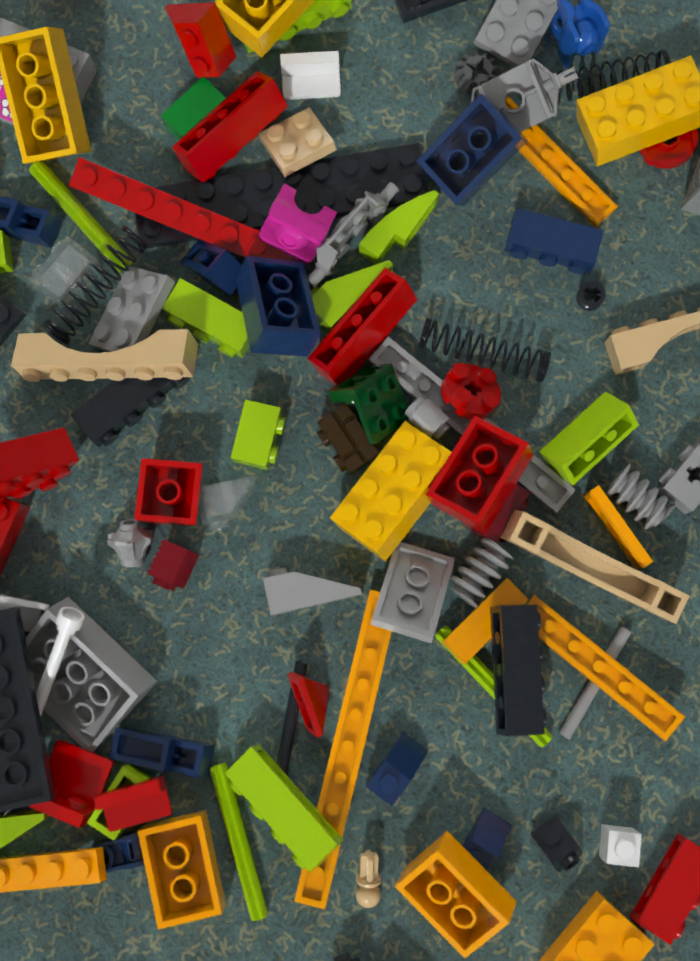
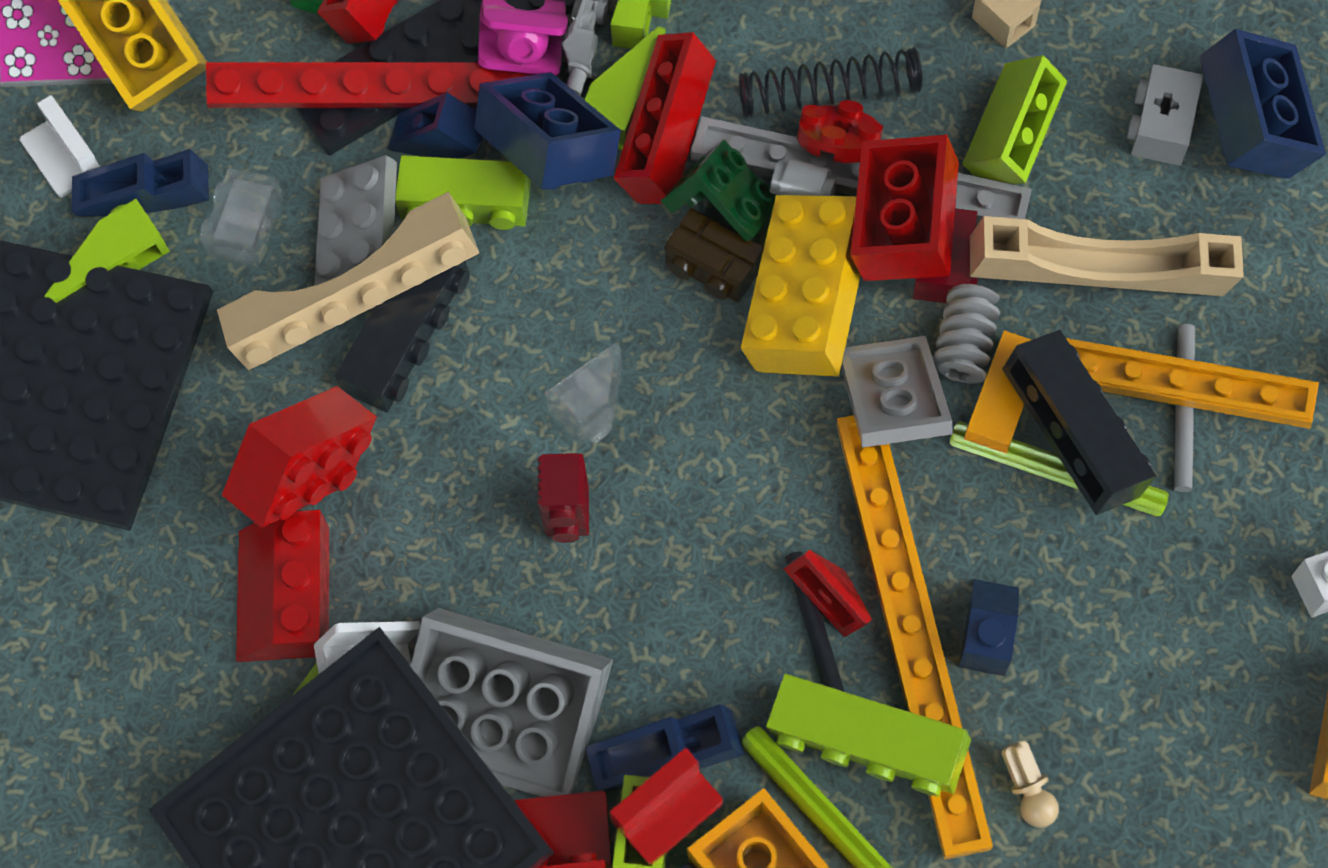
camera: 25 degrees left, 15 degrees down
lime axle [29,161,133,273] -> none
white piece [36,607,85,717] -> none
black piece [42,225,149,344] -> none
light grey rock [107,519,153,567] -> none
red slope [134,458,203,526] -> none
lime brick [231,399,286,470] -> none
light grey slope [263,568,362,615] -> none
light orange brick [395,831,517,958] -> none
dark blue slope [462,808,511,870] -> none
black bracket [530,815,583,872] -> none
light orange tile [584,485,653,570] -> none
light grey piece [606,463,676,530] -> none

